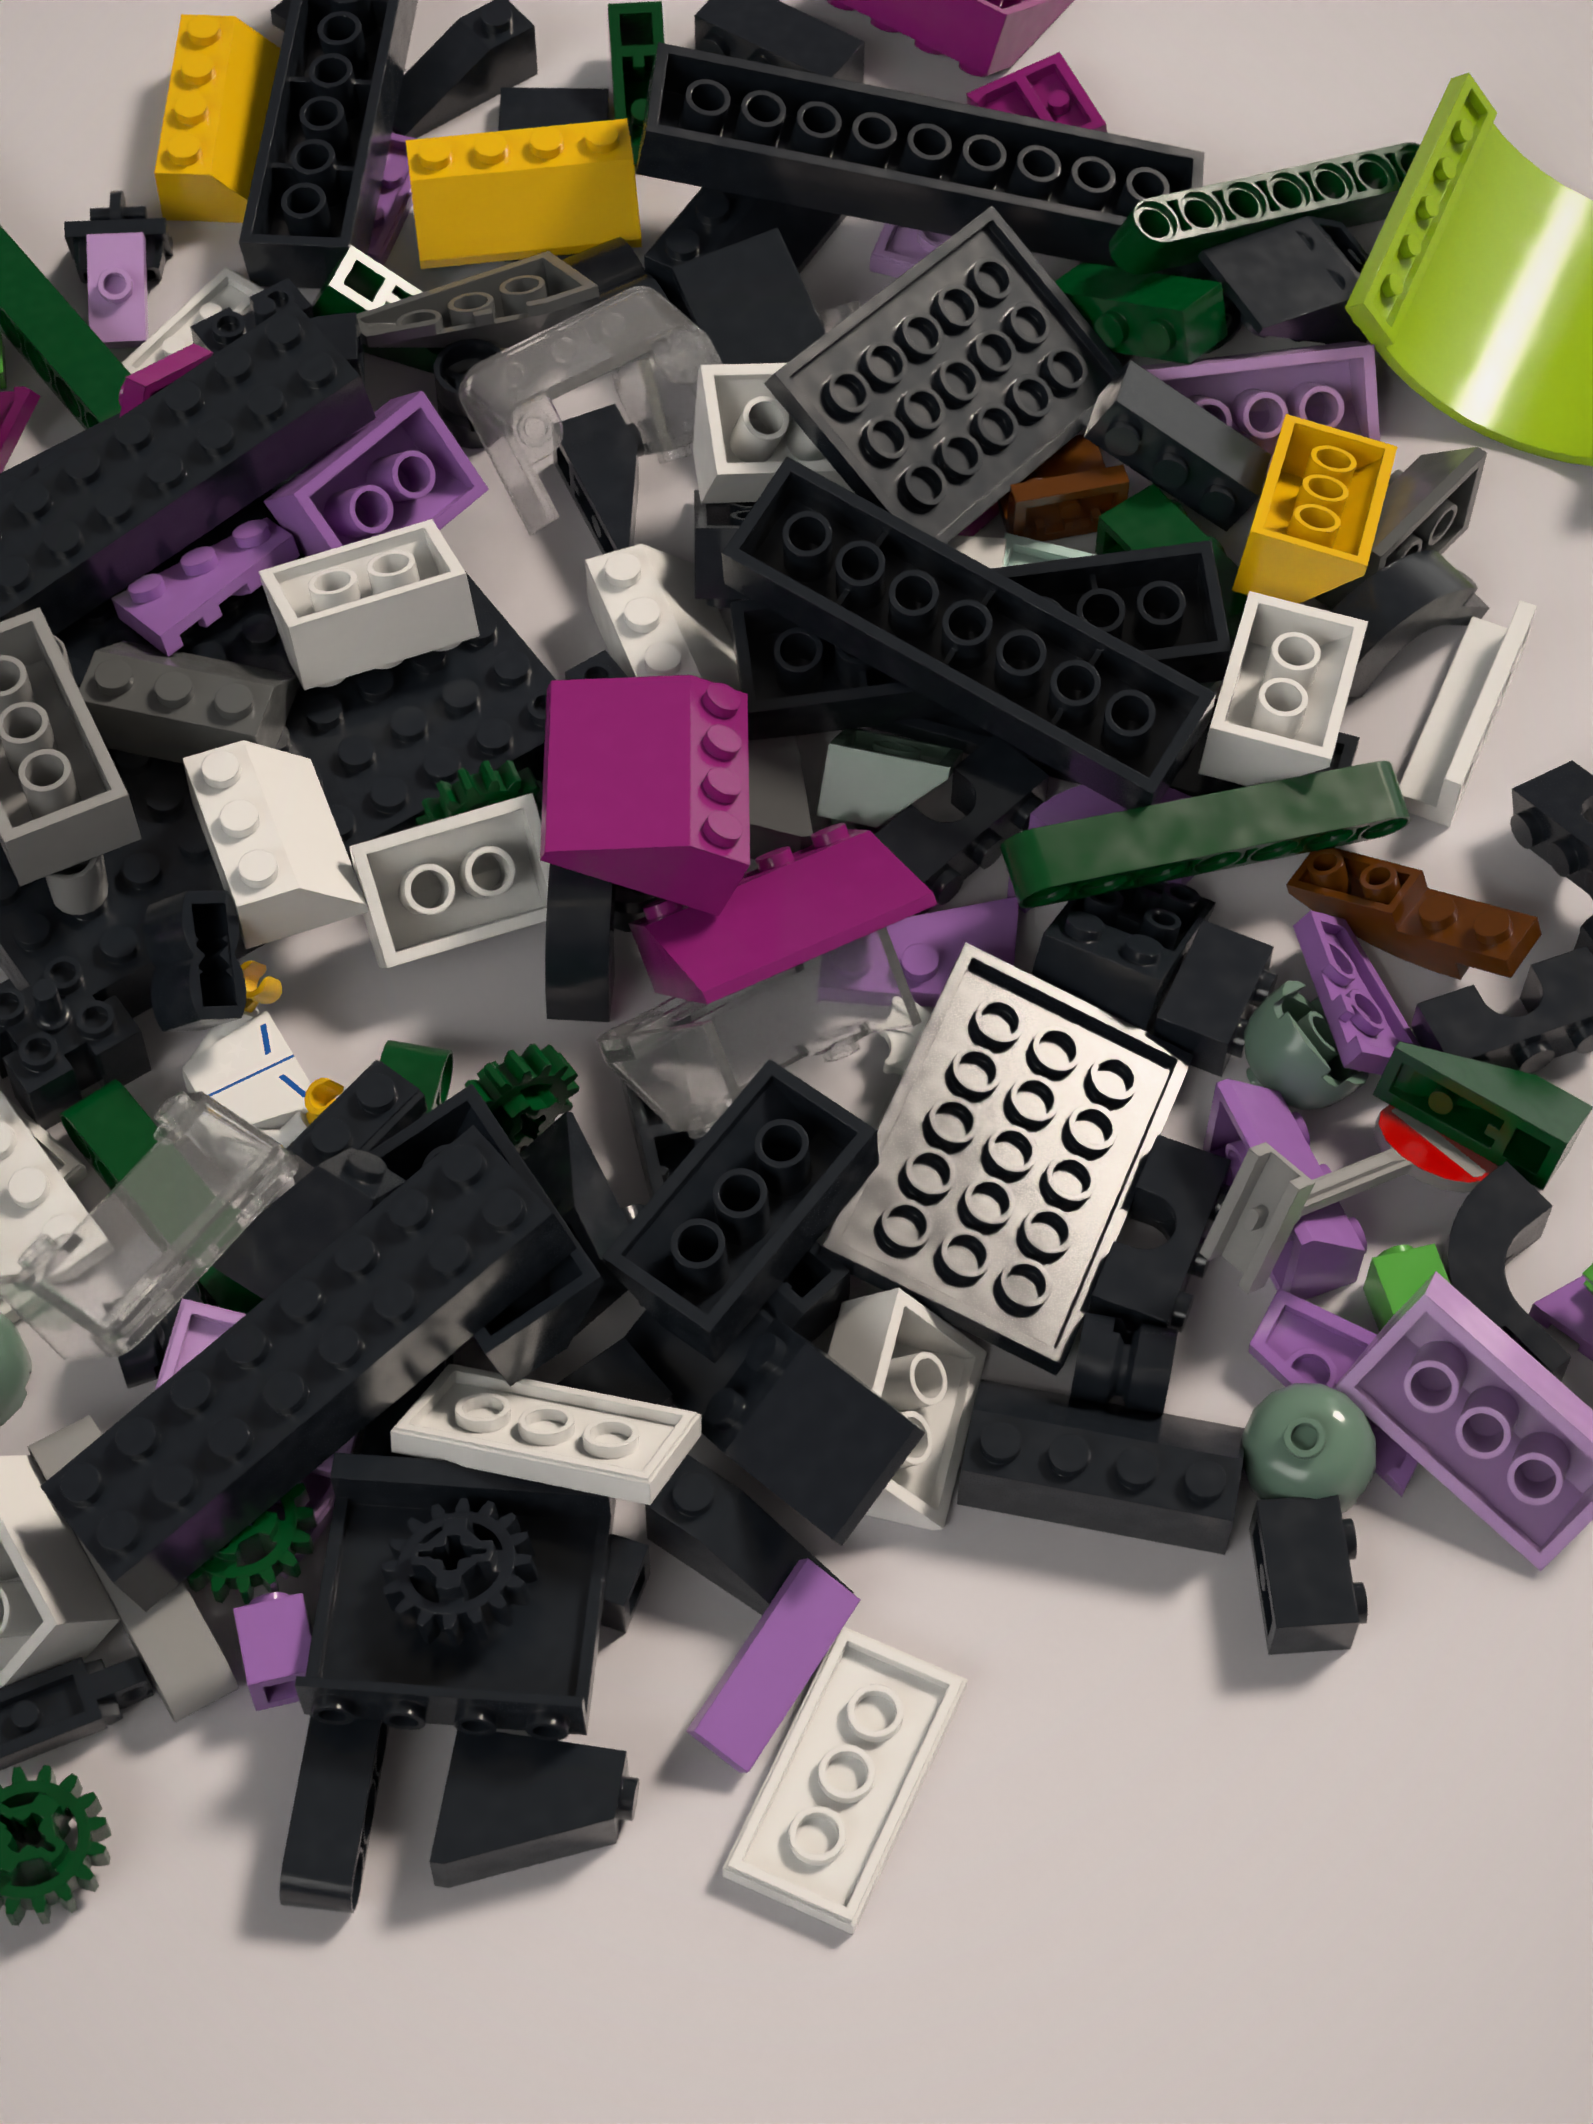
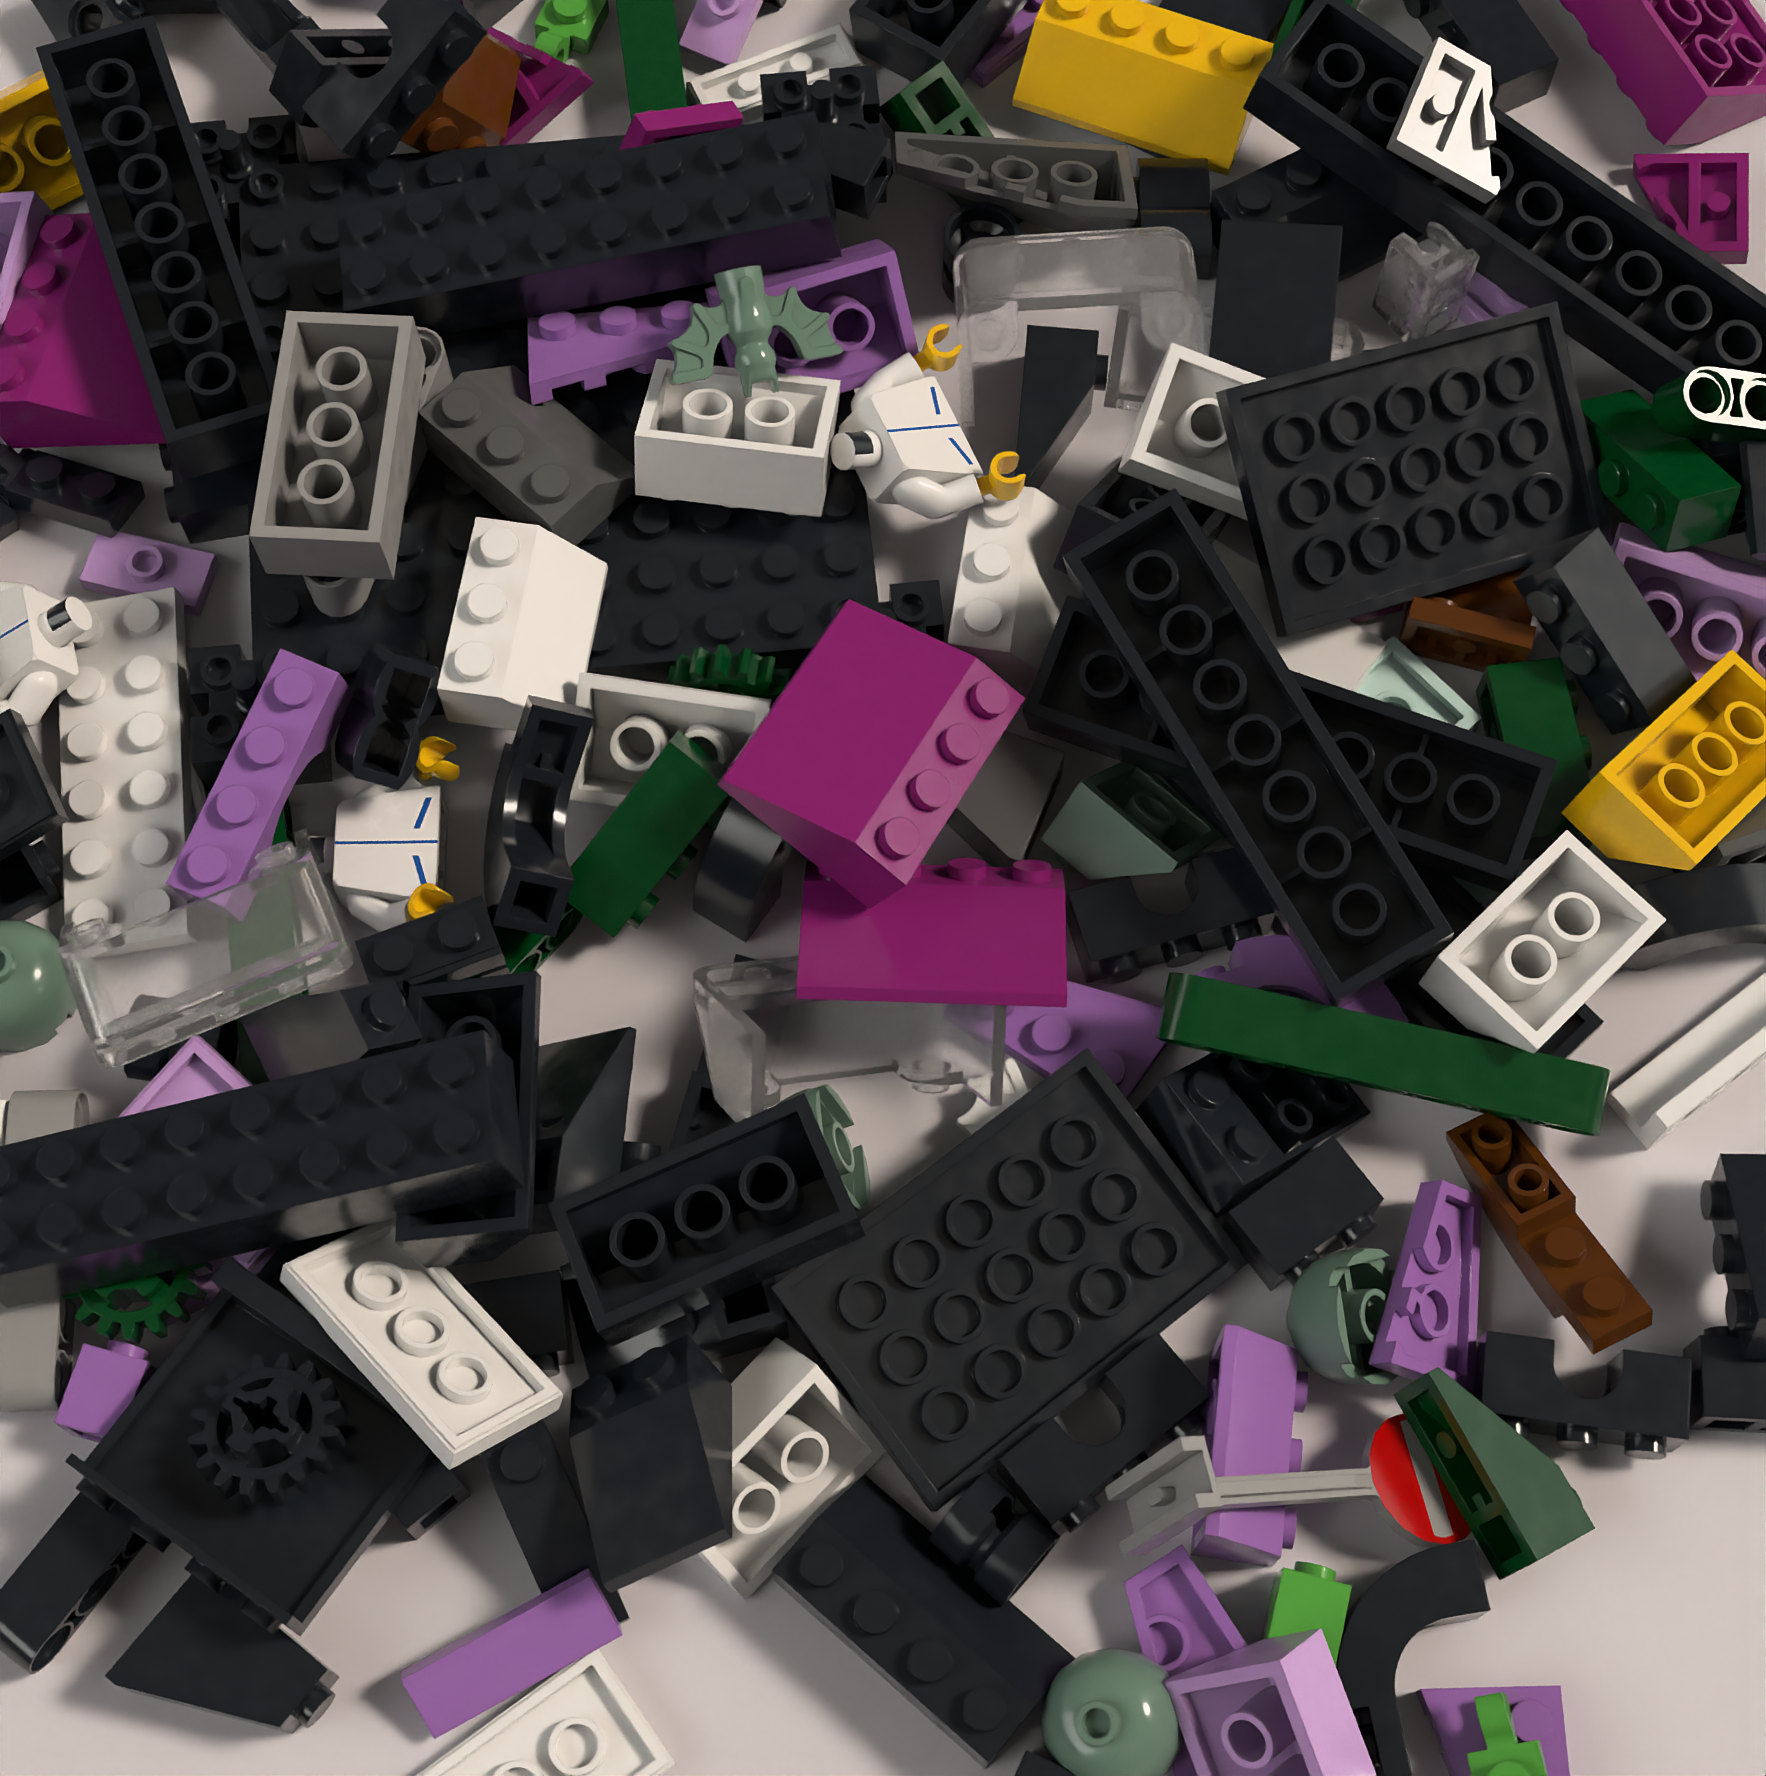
camera: 30 degrees right, 10 degrees up
dark green gear [464,1043,580,1153] -> none
none -> medium lavender arch [166,648,354,924]
none -> black arch [483,695,594,937]
none -> dark green brick [567,730,733,938]
none -> sand green animal [668,265,843,398]
none -> white torso [830,324,1026,519]
none -> clear hinge [1371,222,1480,342]
none -> wing [1386,37,1500,204]

